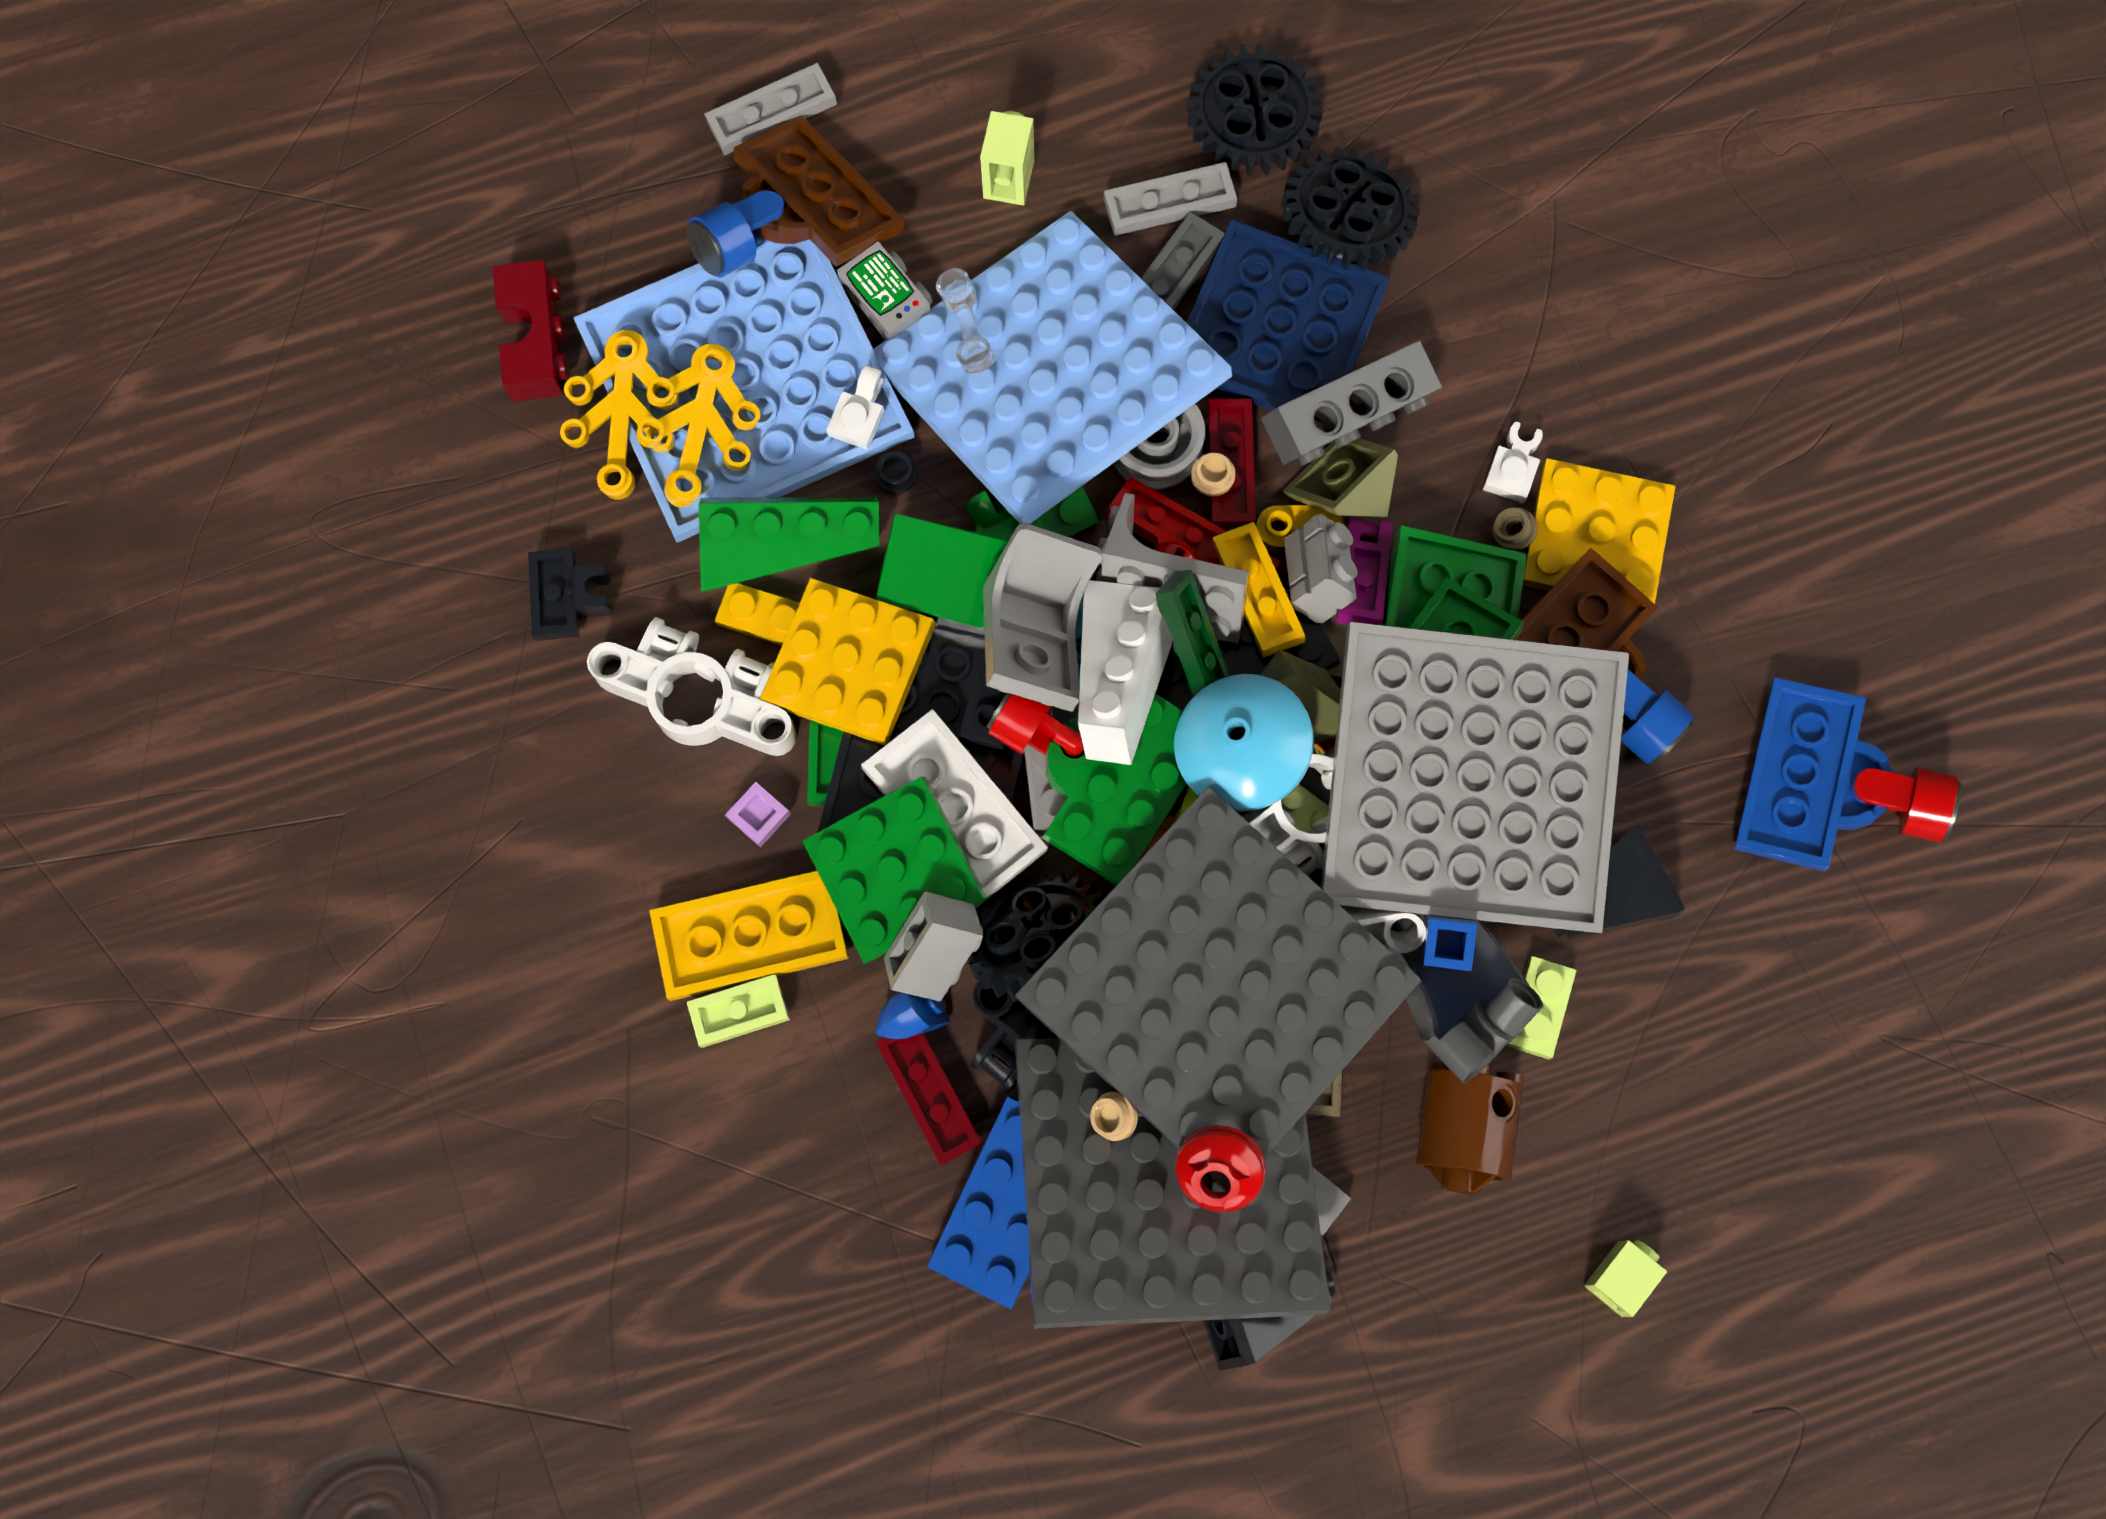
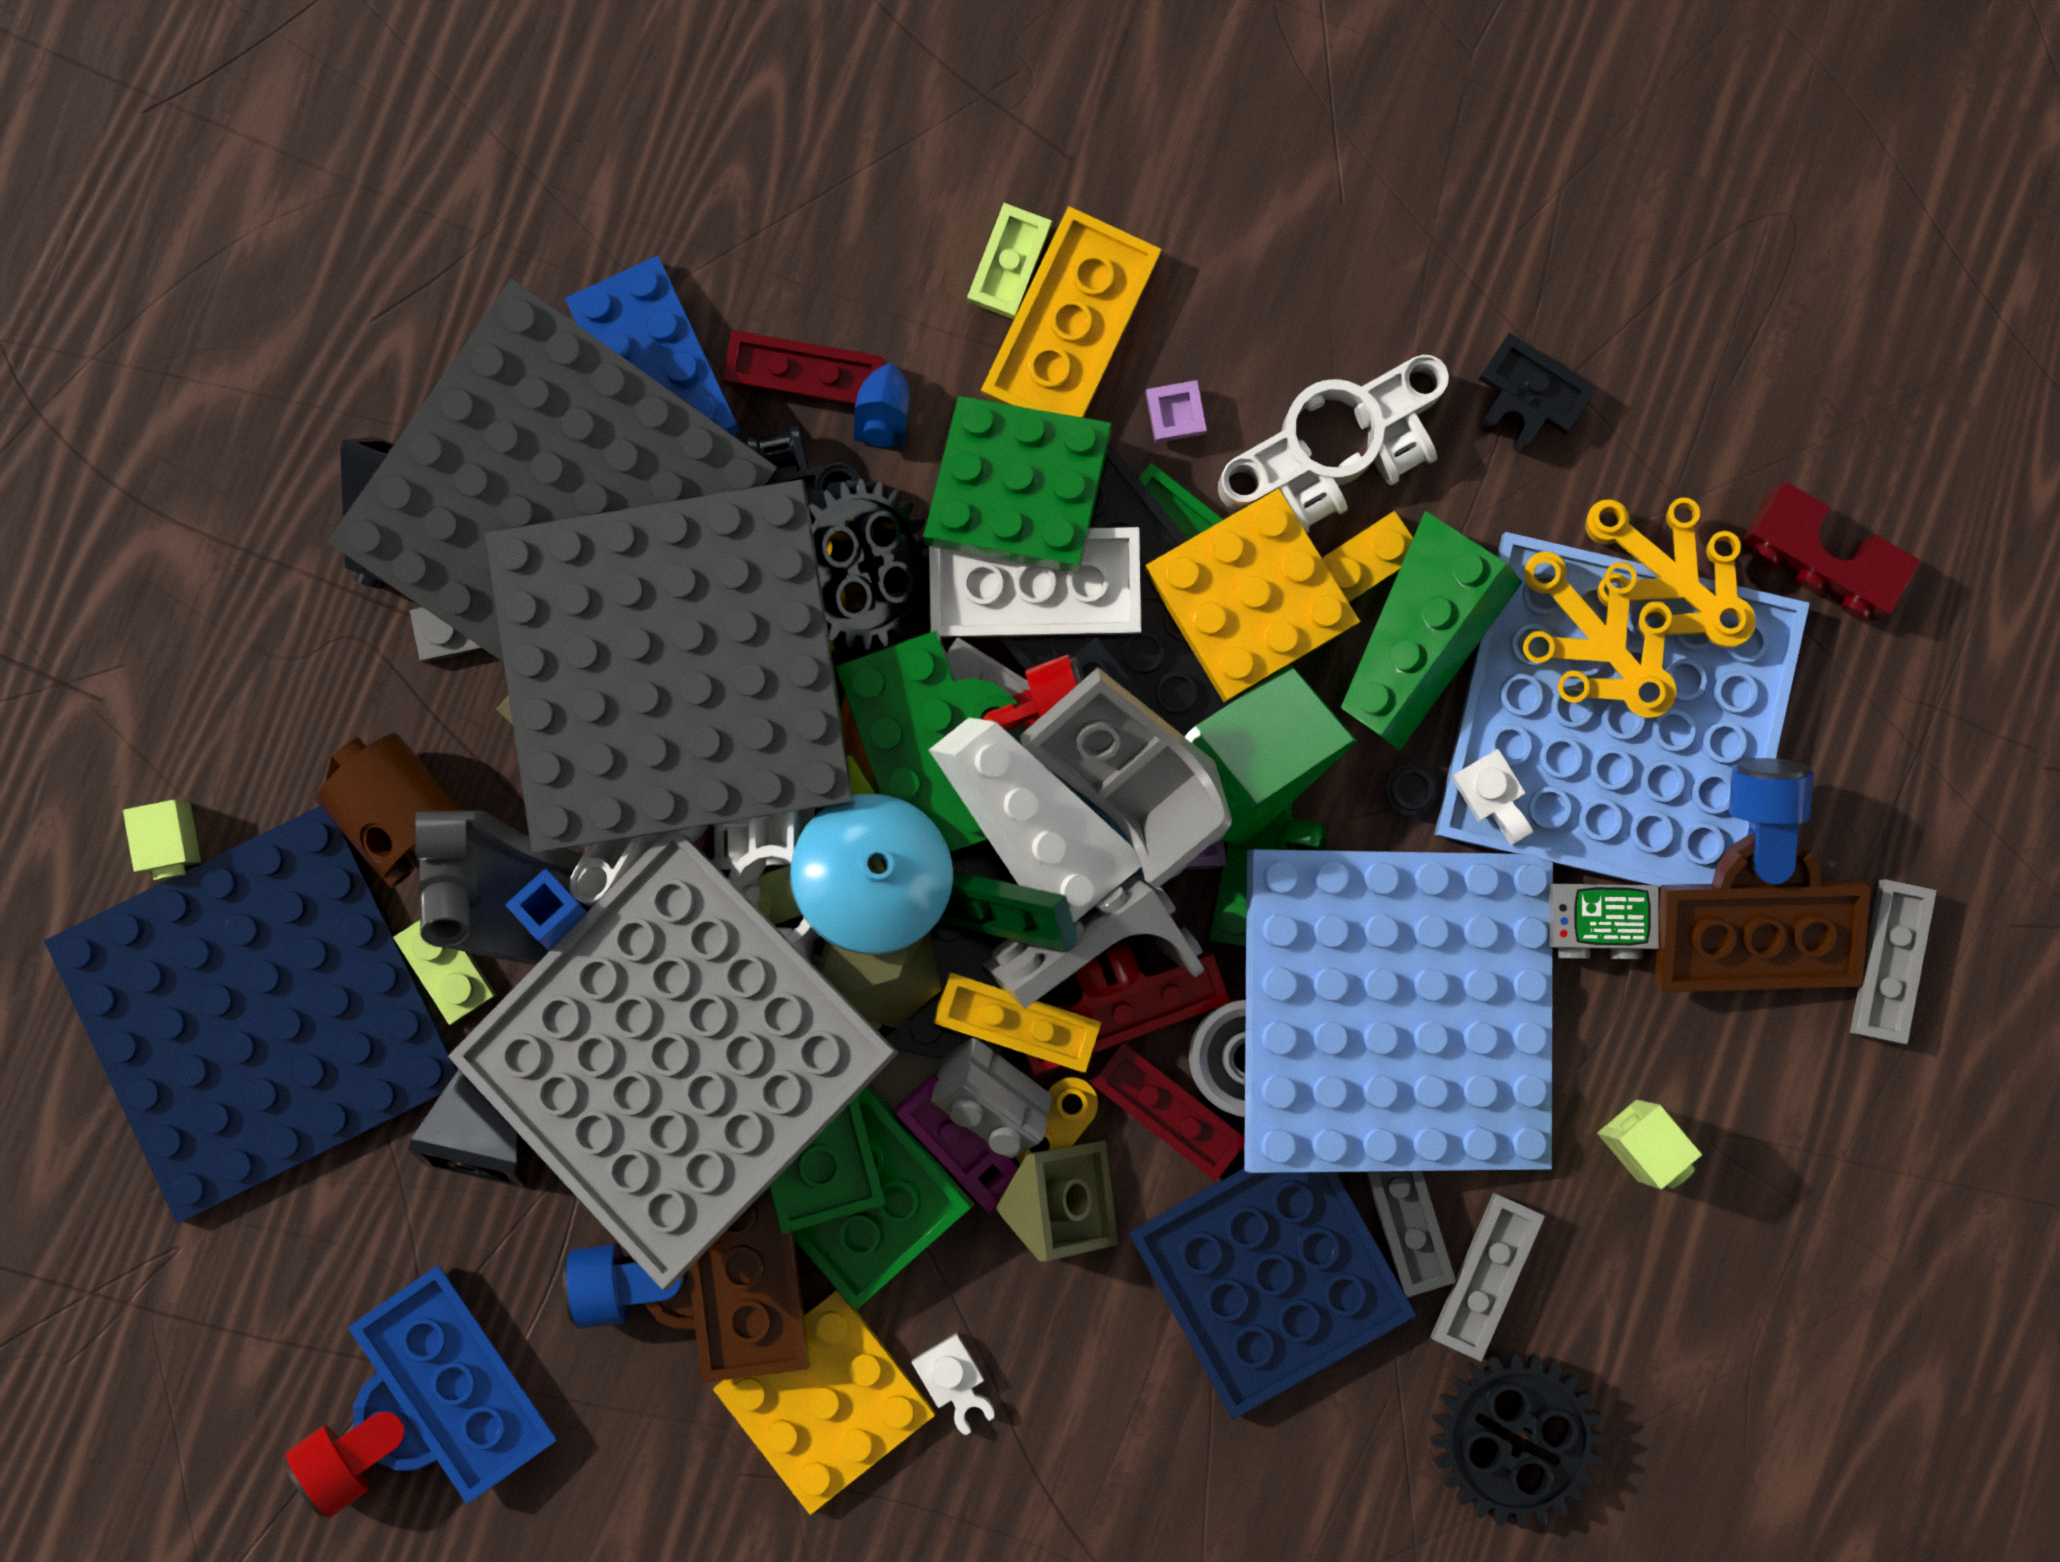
camera: 125 degrees right, 10 degrees up
light grey brick [884,891,983,1002] -> none
clear bar [936,268,996,374] -> none
tan plate [1090,1091,1138,1141] -> none
red piece [1176,1125,1266,1212] -> none
tan plate [1191,453,1235,496] -> none
brick [1261,340,1442,466] -> none
black gear [1281,147,1420,270] -> none
dark tan plate [1493,508,1538,551] -> none
none -> dark blue plate [44,806,459,1224]

